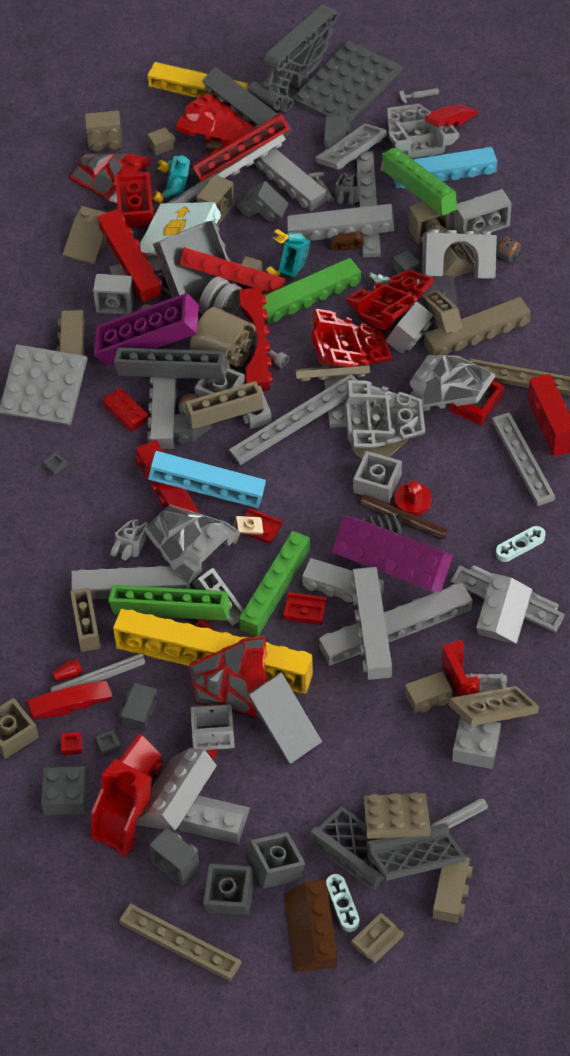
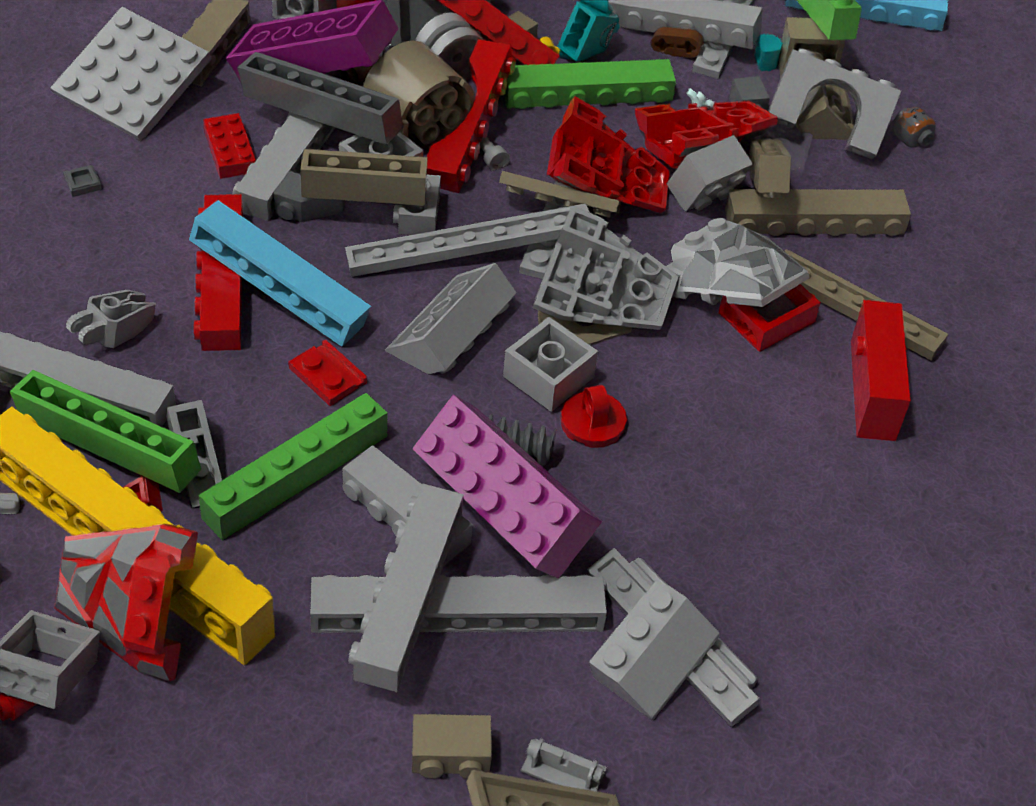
camera: 15 degrees right, 5 degrees down
wedge [144,505,241,584] -> none
tan bracket [232,516,263,544] -> none
tile [247,673,322,764] -> none
red plate [283,592,327,625] -> none
reddish brown axle [360,495,448,539] -> none
red panel [441,640,480,697] -> none
light grey brick [454,189,512,235] -> none
light grey plate [492,412,555,506] -> none
light aqua beam [496,526,545,562] -> none
none -> light grey slope [385,263,516,374]
none -> teal brick [754,34,782,71]

